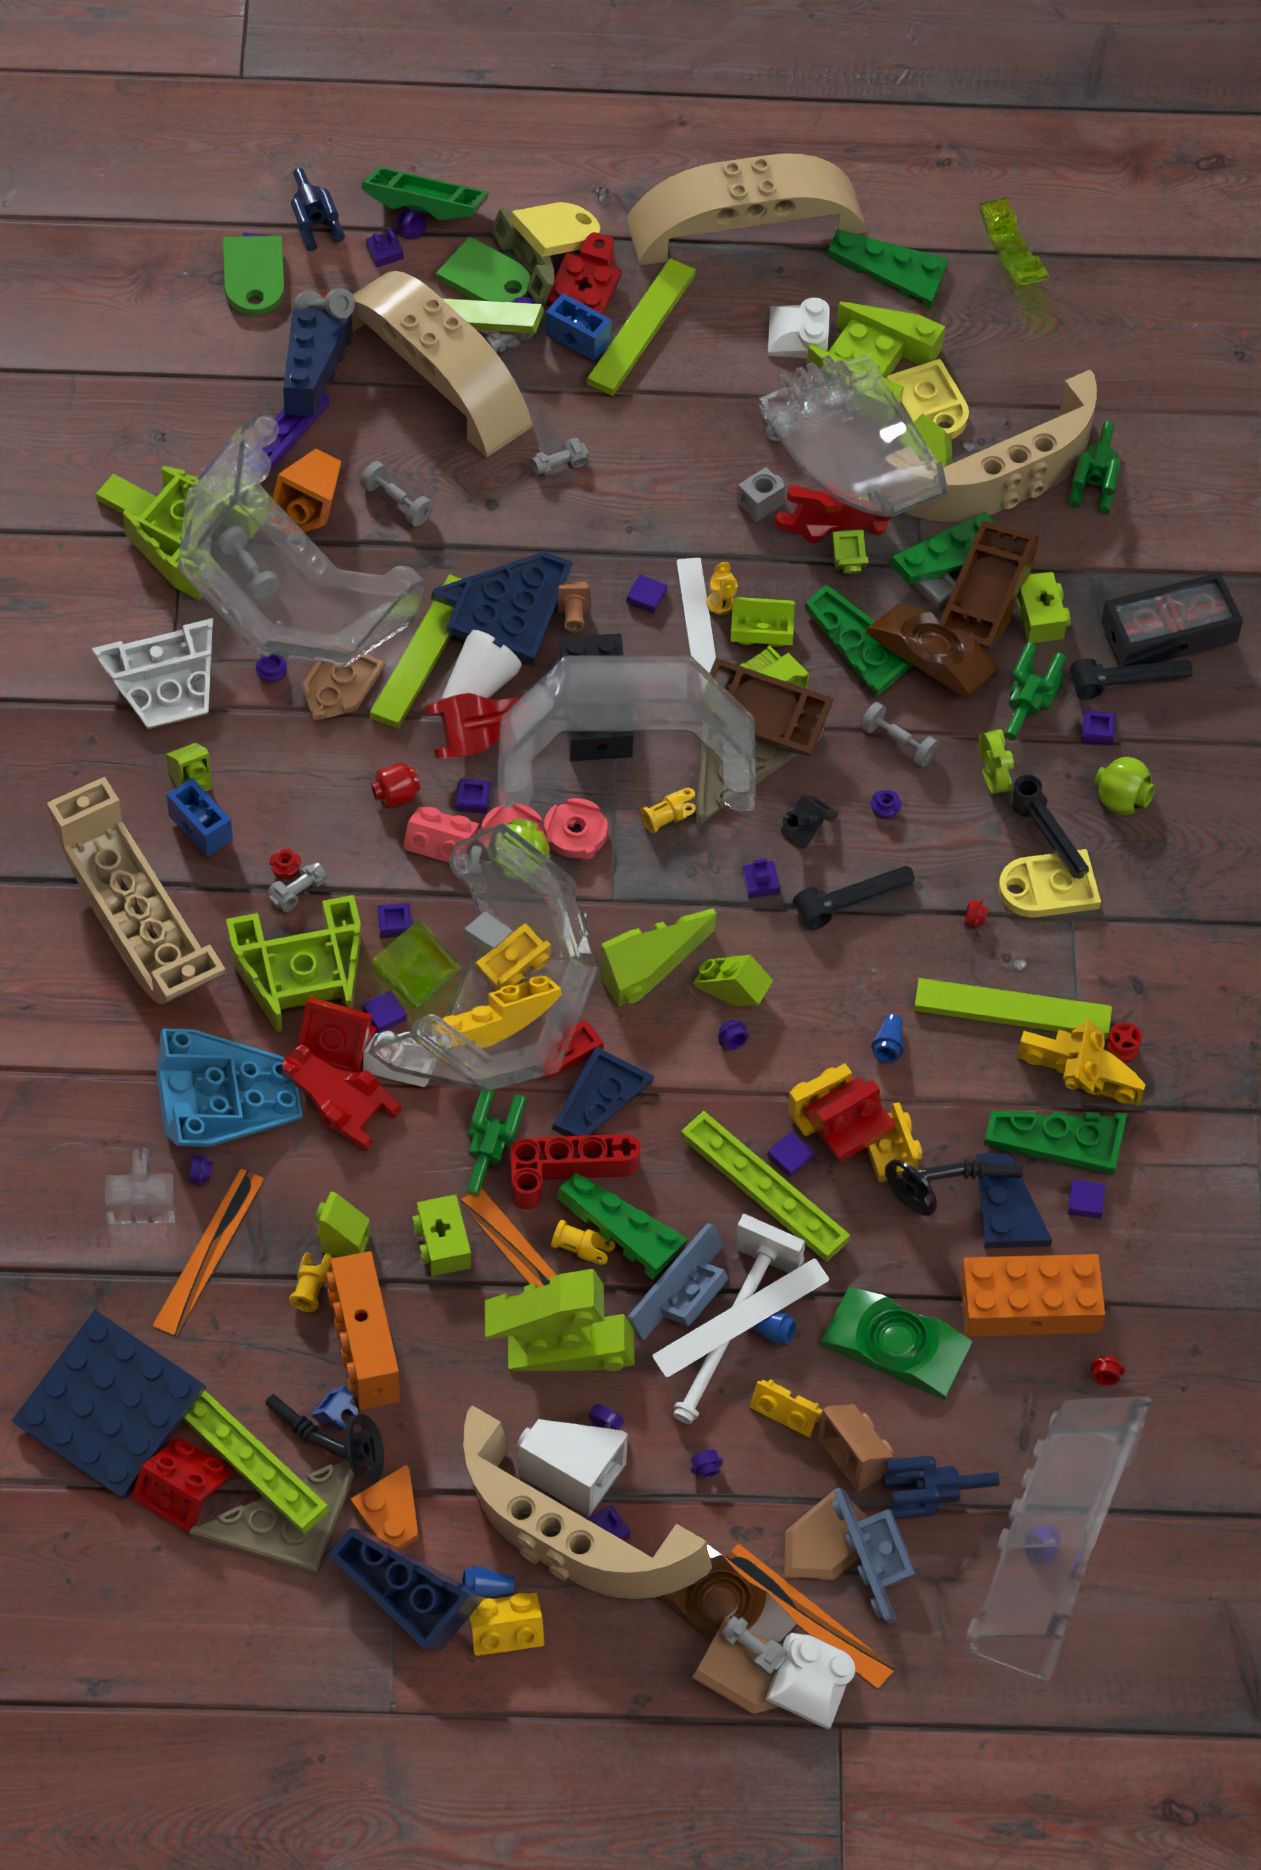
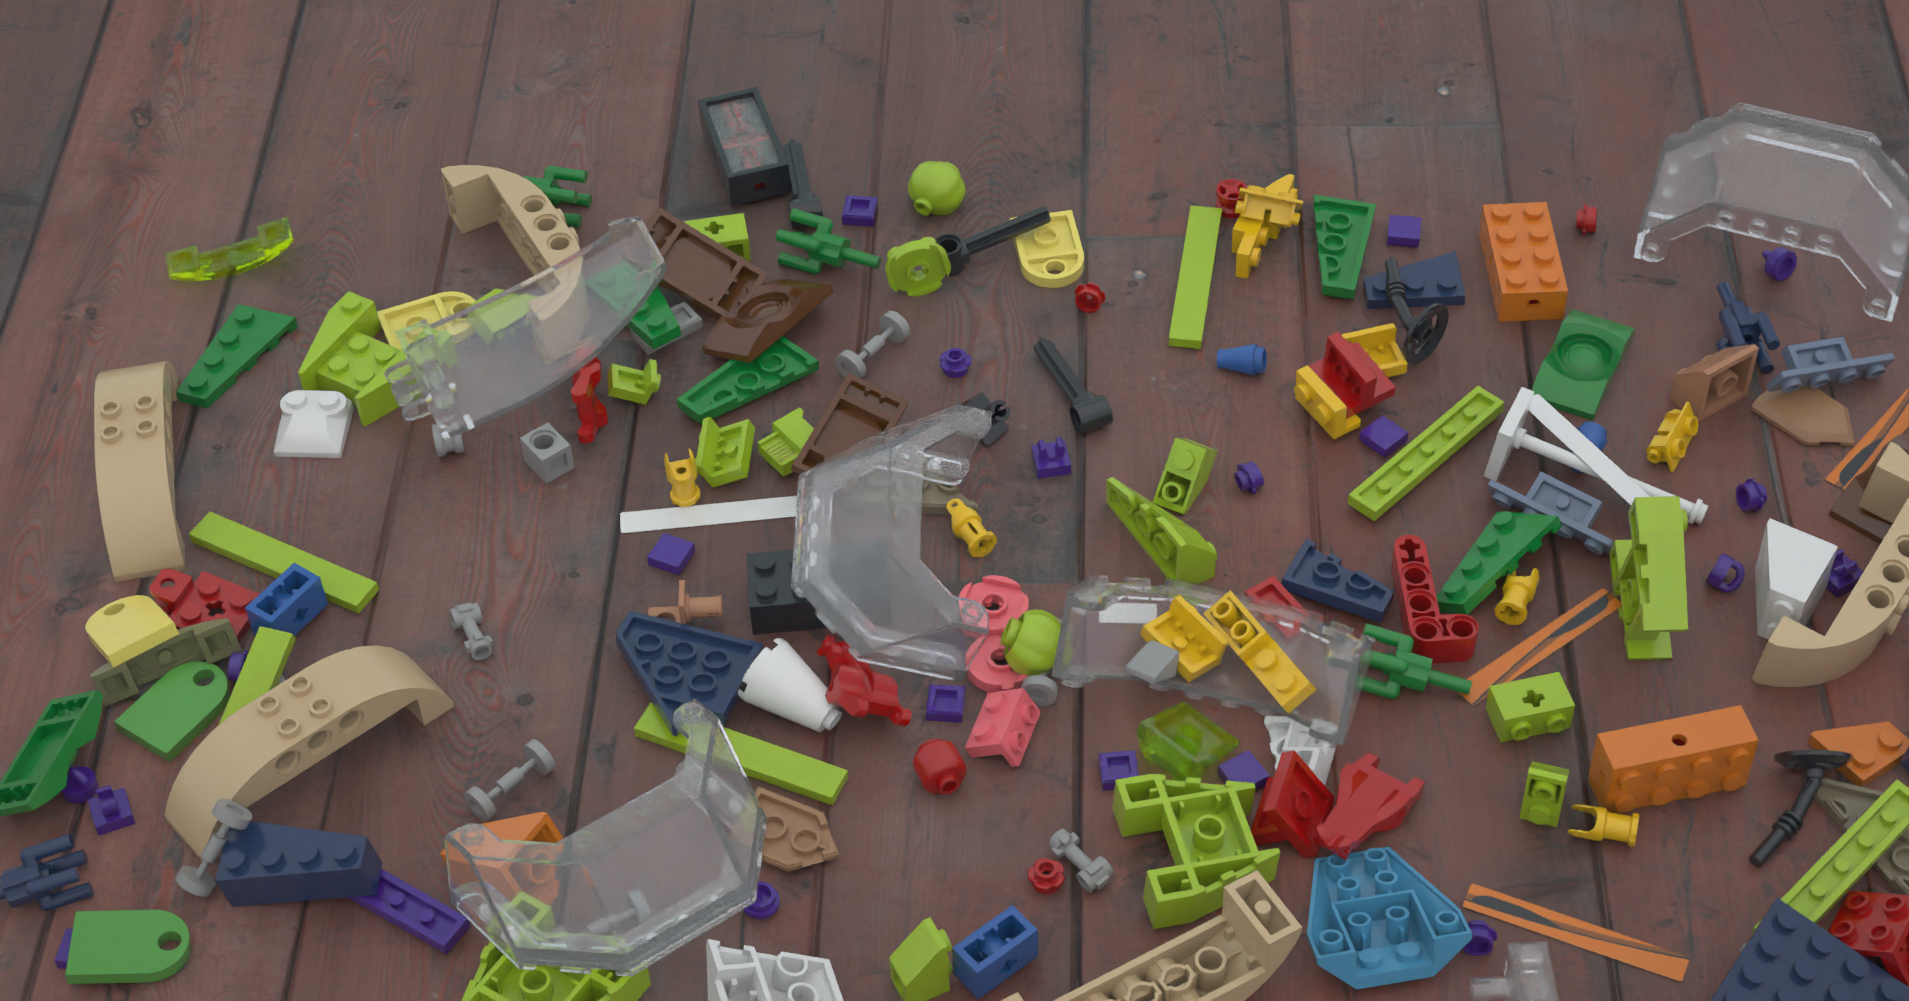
camera: 85 degrees left, 10 degrees down
blue tile [311,1386,359,1430] -> none

